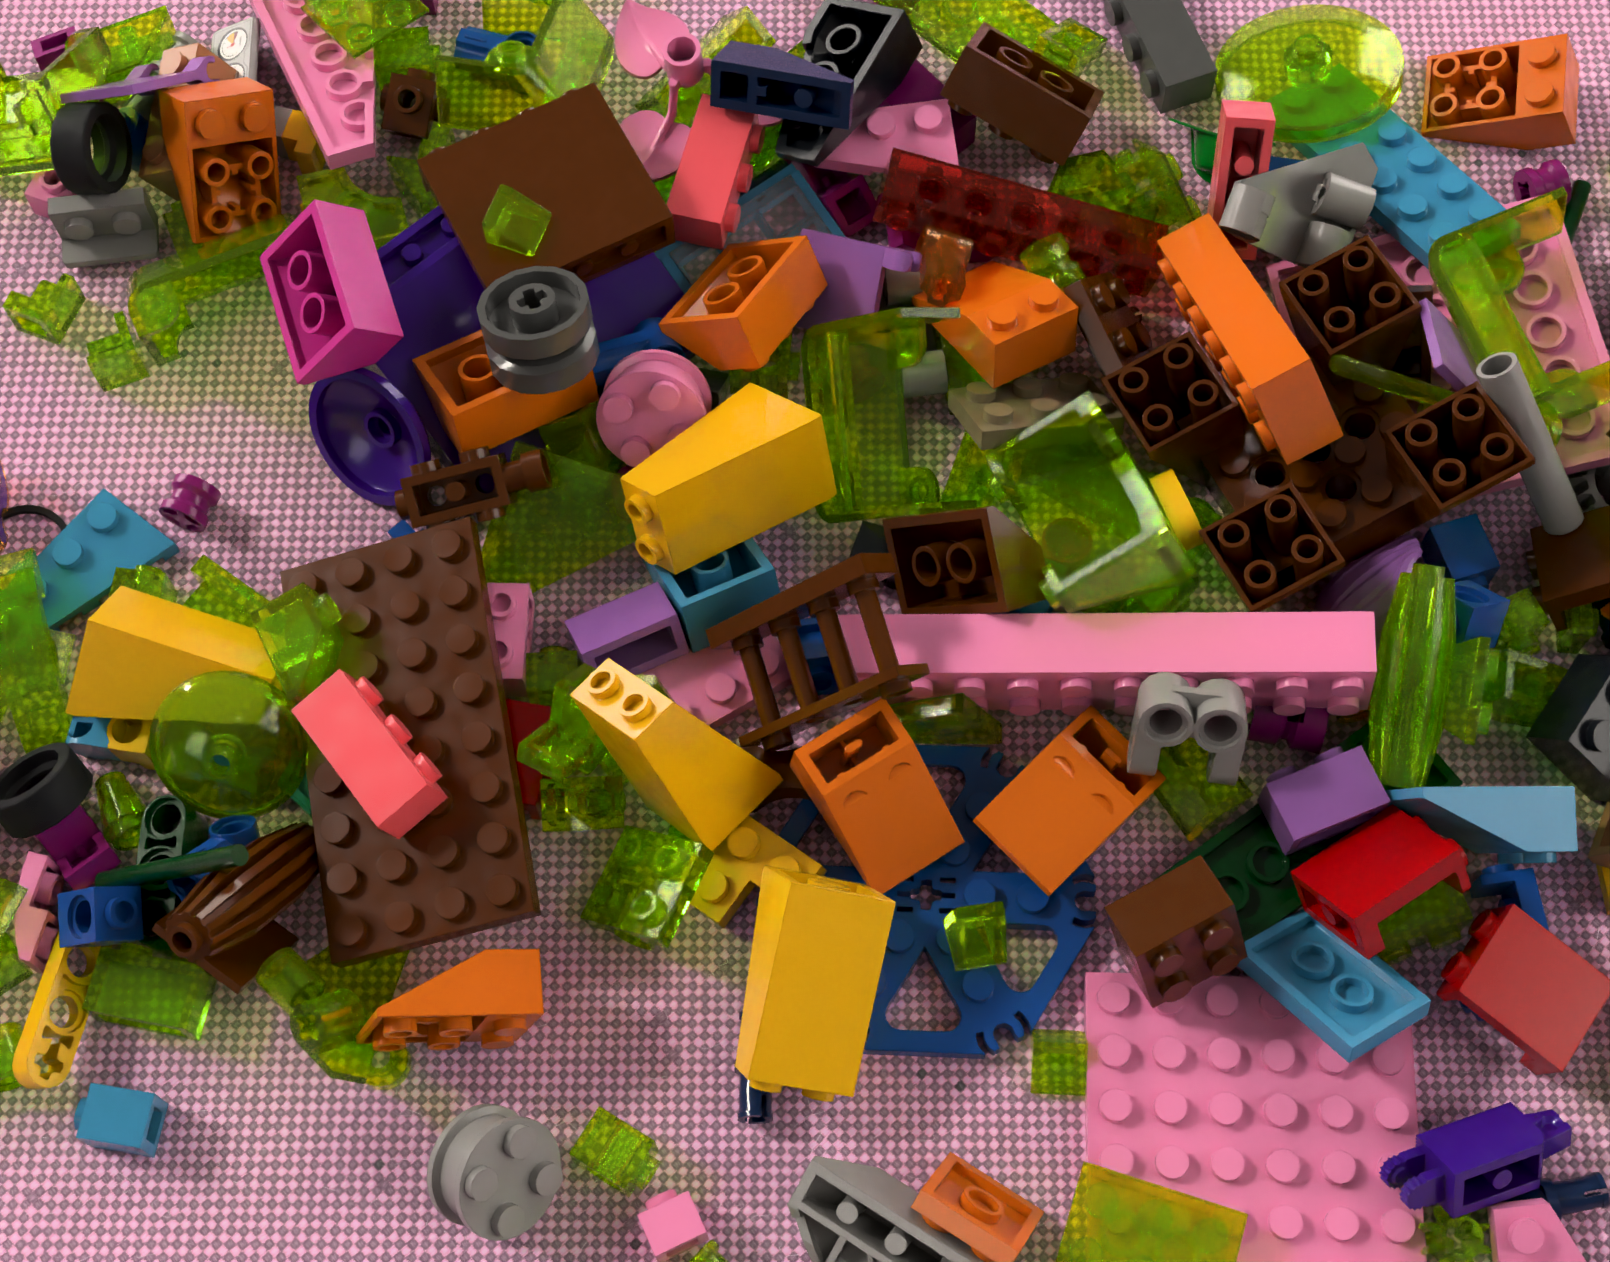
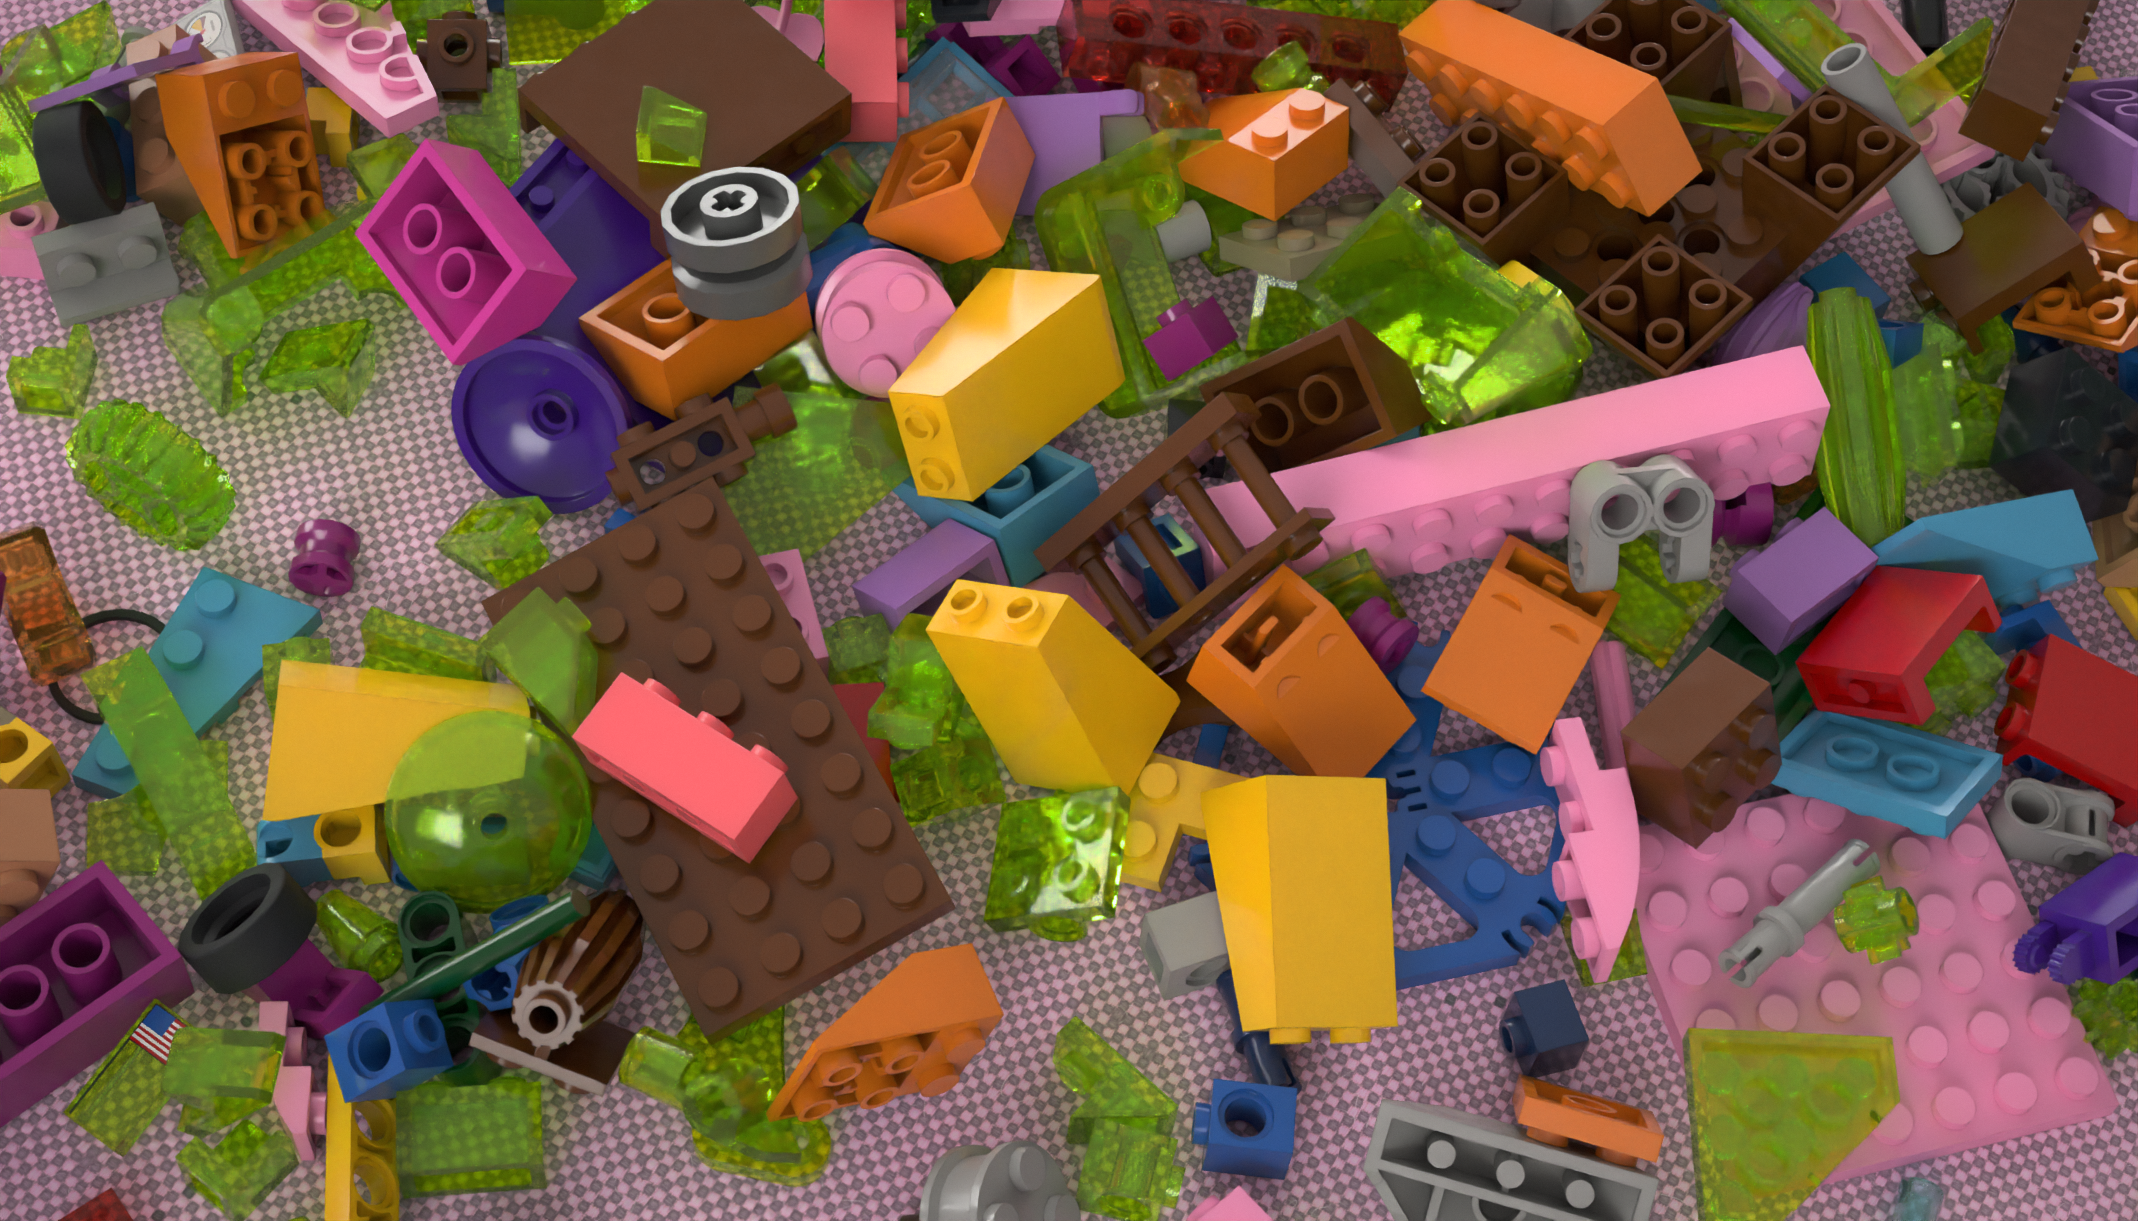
camera: 25 degrees left, 10 degrees down
clear neon green panel [86,311,150,392] -> none
clear neon green slope [942,901,1007,971] -> none
none -> clear neon green gear [64,398,237,552]
none -> clear neon green slope [258,318,376,418]
none -> clear neon green slope [434,495,553,591]
none -> clear neon green slope [795,145,879,253]
none -> clear neon green slope [1052,1015,1179,1144]
none -> light grey brick [1139,890,1231,1001]
none -> magenta plate [1143,295,1239,382]
none -> blue brick [1191,1078,1297,1180]
none -> magenta wheel [1346,596,1420,675]
none -> dark blue plate [1499,979,1589,1078]
none -> bright pink slope [1540,717,1640,983]
none -> bright pink axle [1589,640,1640,815]
none -> light grey pin [1718,838,1880,988]
none -> clear neon green gear [1834,875,1919,965]
none -> light grey piece [1985,778,2115,875]

